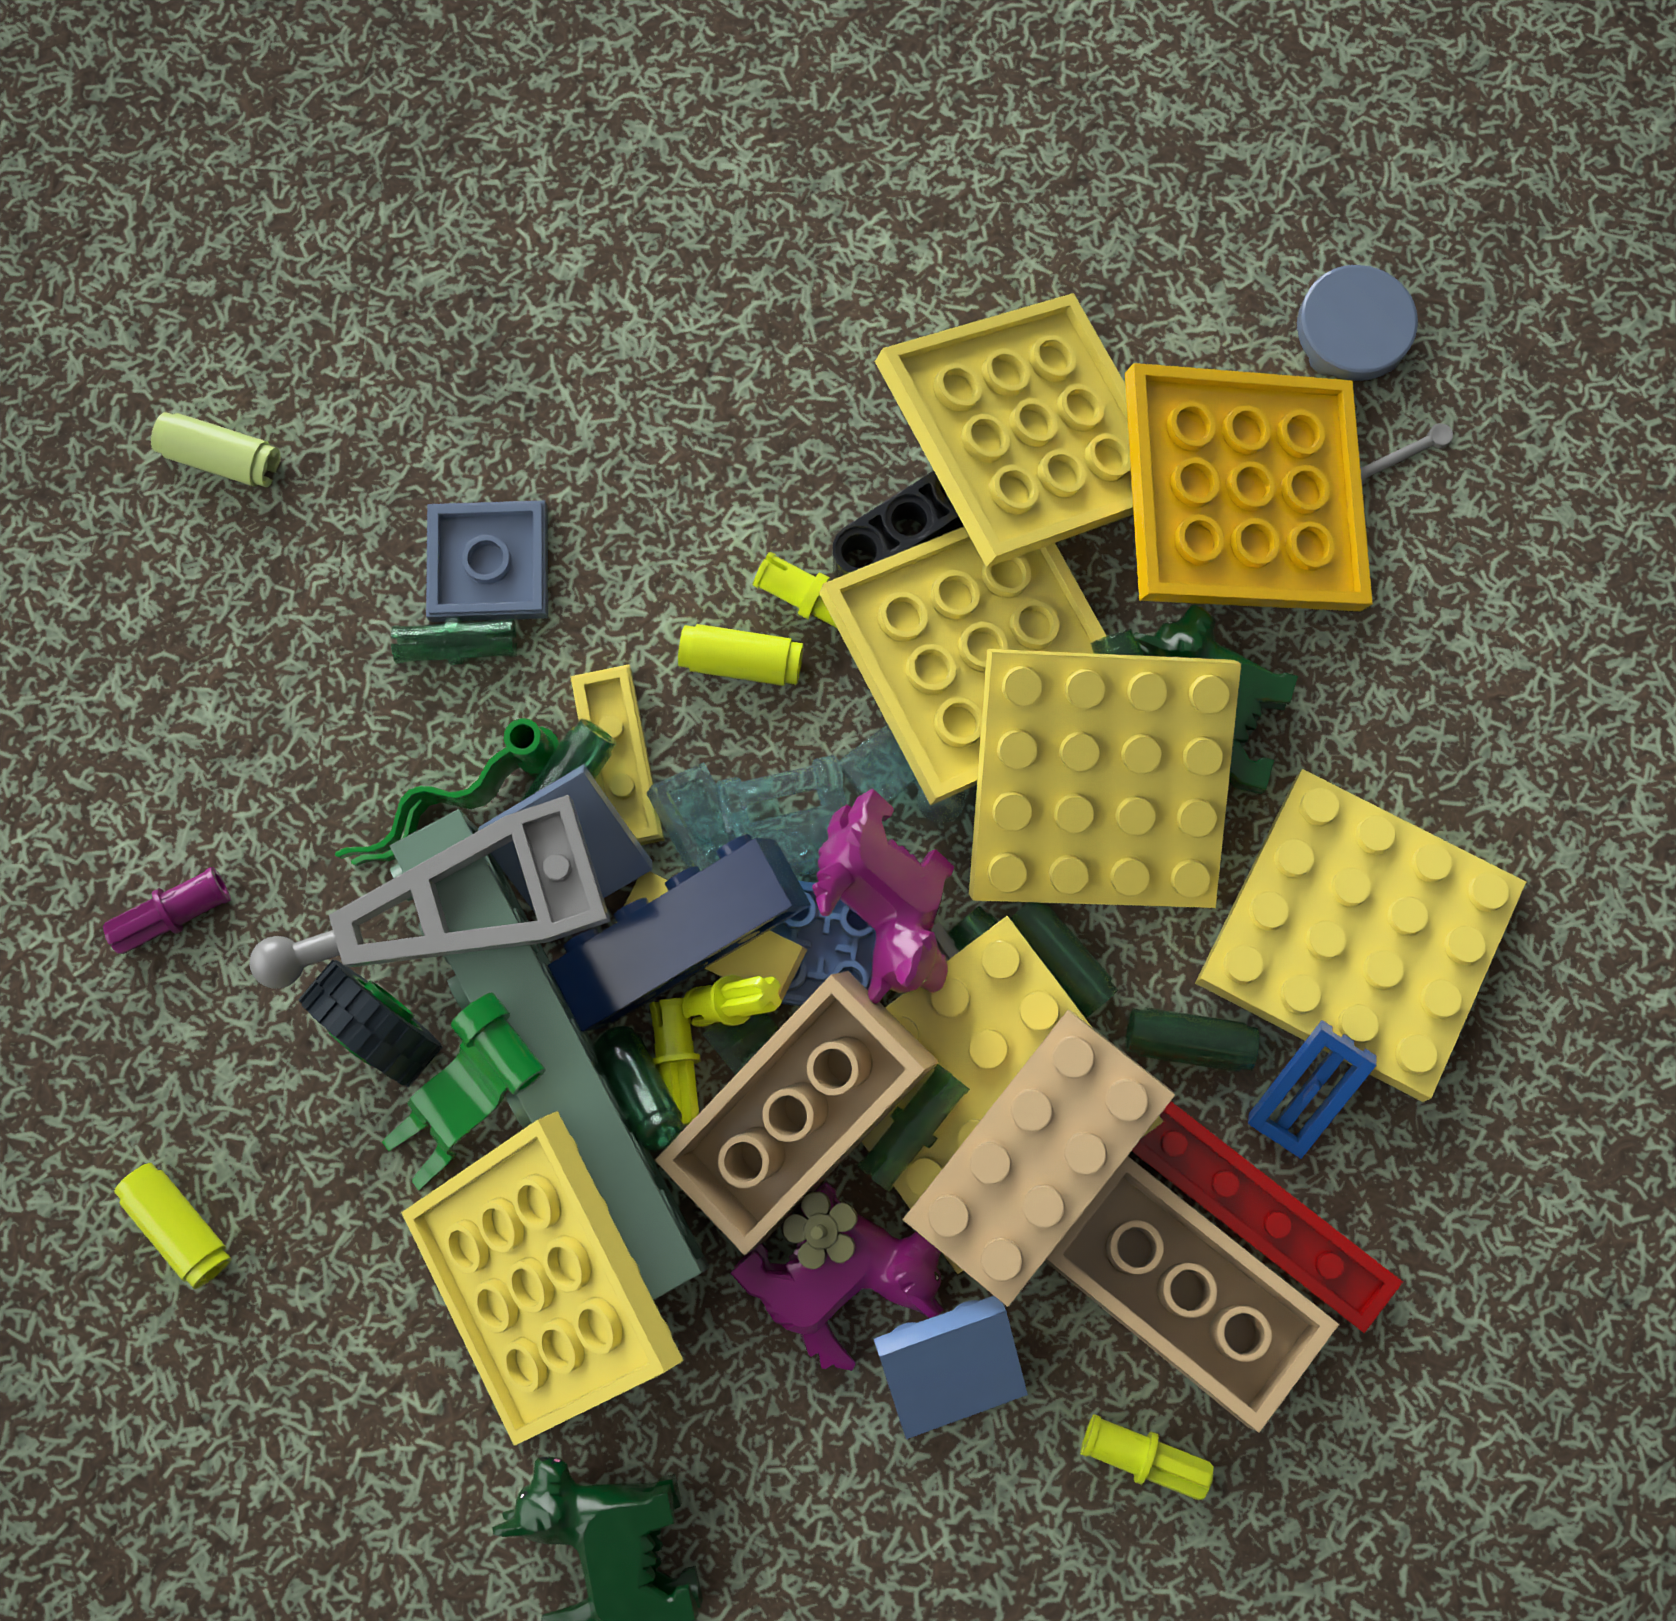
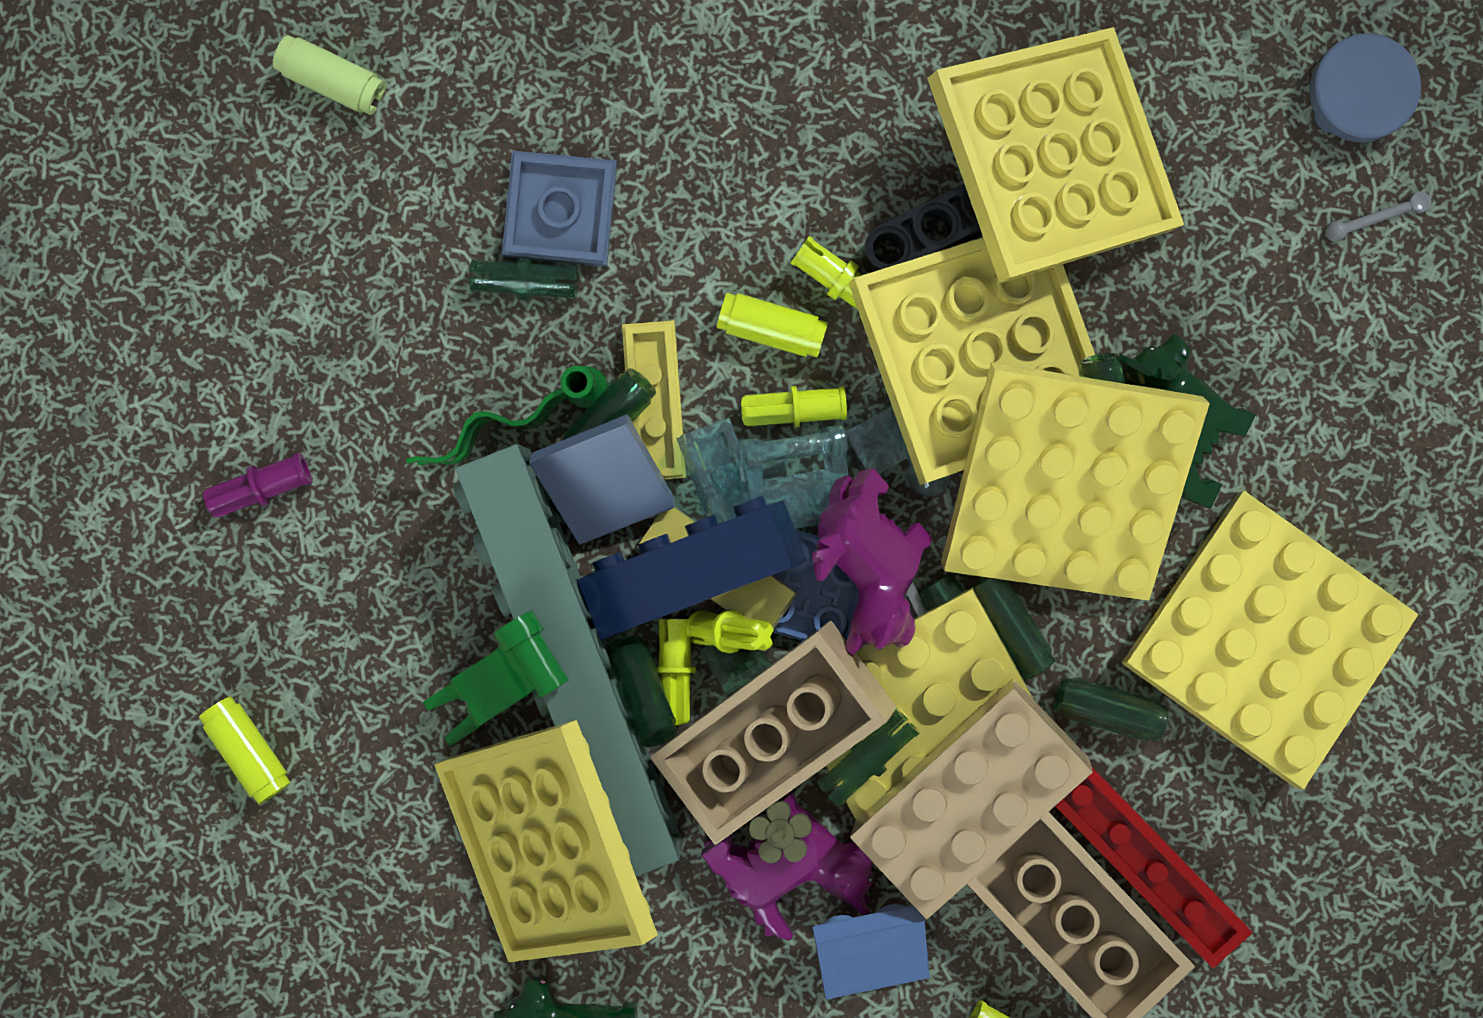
camera: 15 degrees right, 10 degrees up
light grey plate [250,795,611,989] -> none
black wheel [298,959,443,1087] -> none
yellow plate [1125,363,1373,611] -> none
blue tile [1248,1020,1376,1159] -> none
none -> neon yellow axle [741,386,847,428]

